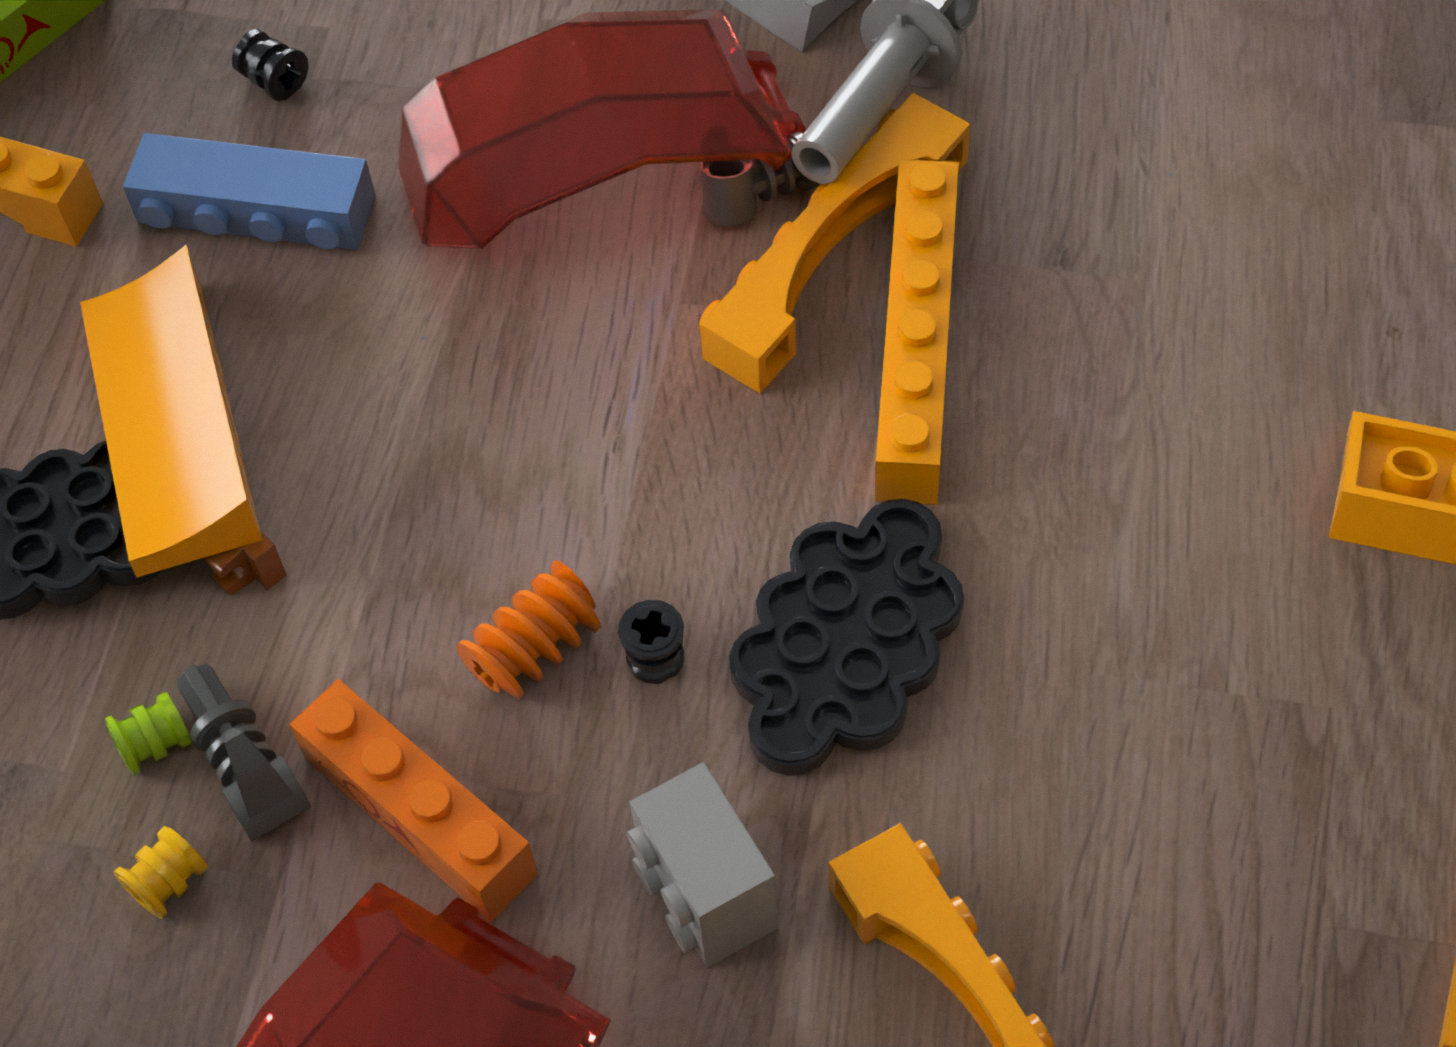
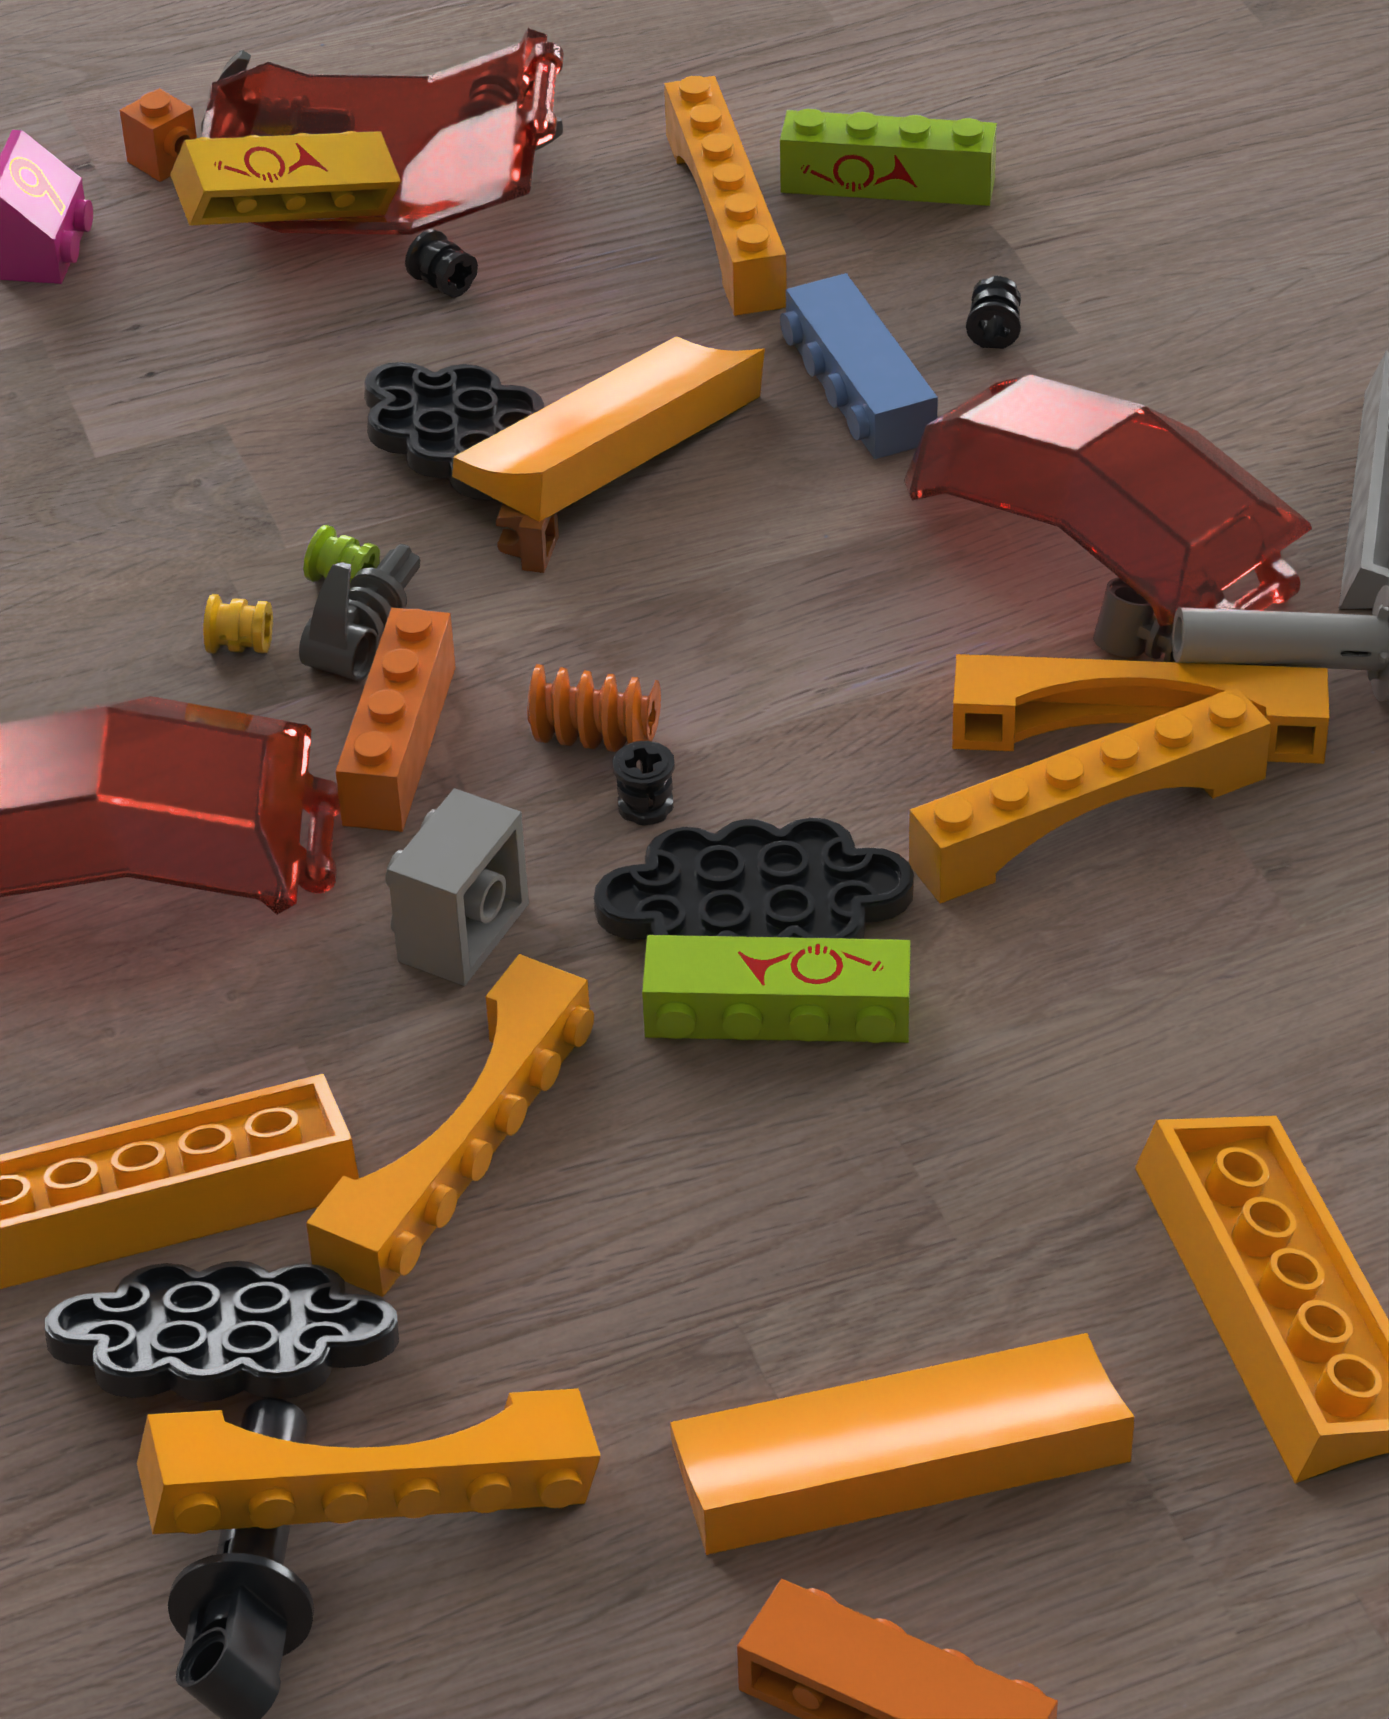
camera: 55 degrees right, 15 degrees down
none -> lime brick [642,935,910,1043]

